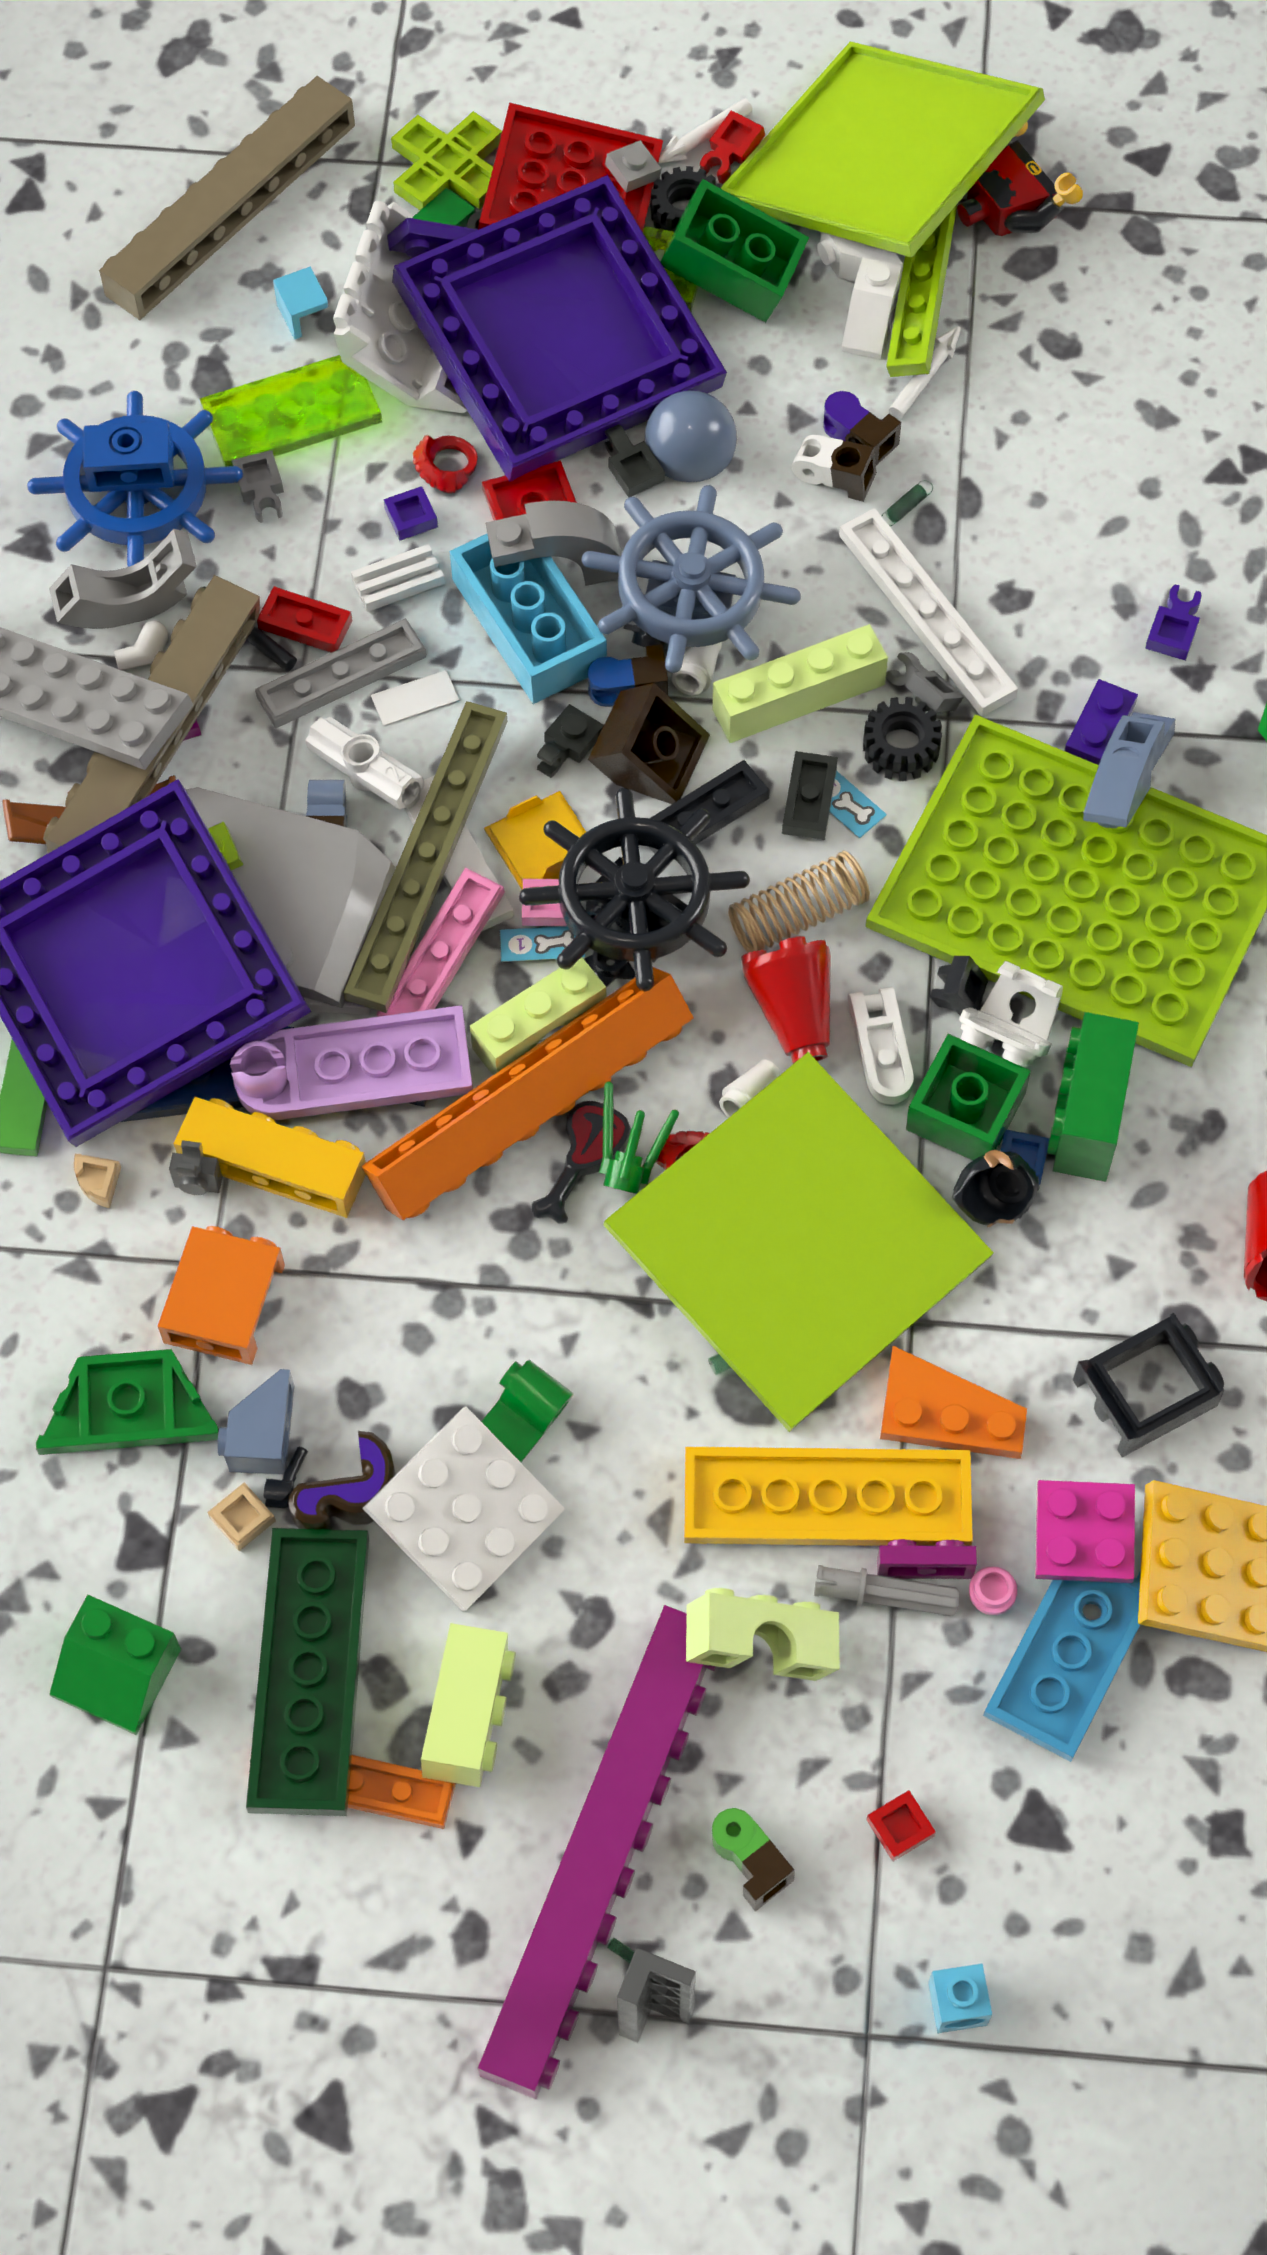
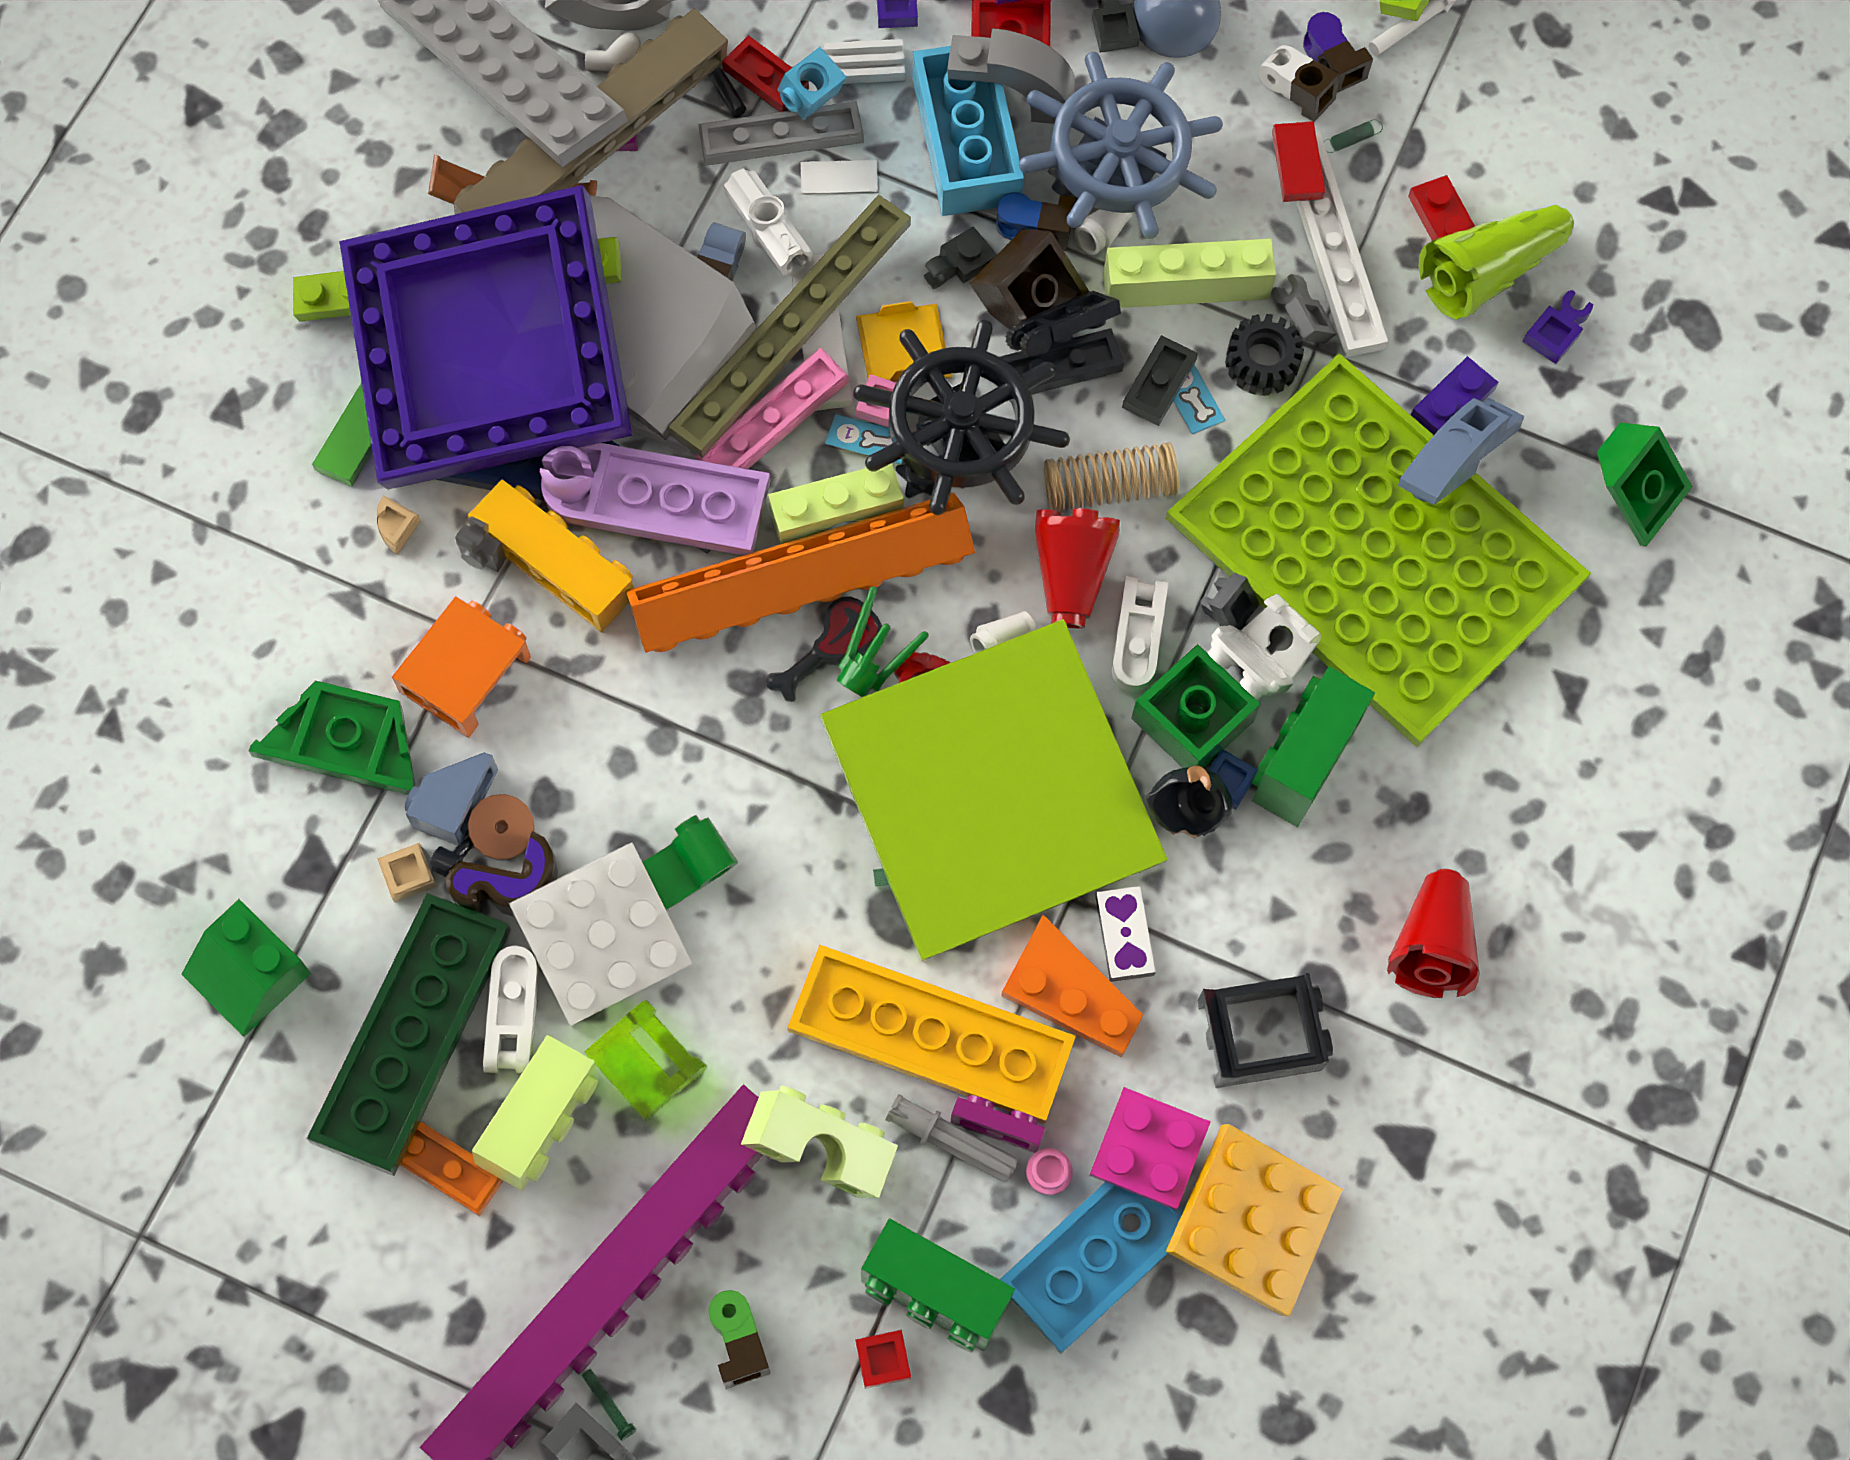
camera: 15 degrees right, 5 degrees up
none -> nougat piece [468,794,535,860]
none -> white plate [483,946,539,1074]
none -> clear neon green plate [584,1000,707,1122]
none -> medium azure brick [777,47,847,120]
none -> green brick [861,1218,1016,1353]
none -> black hinge [1005,291,1121,357]
none -> tile [1095,886,1156,982]
none -> red tile [1272,121,1325,202]
none -> red plate [1408,175,1475,241]
none -> lime cone [1418,204,1574,320]

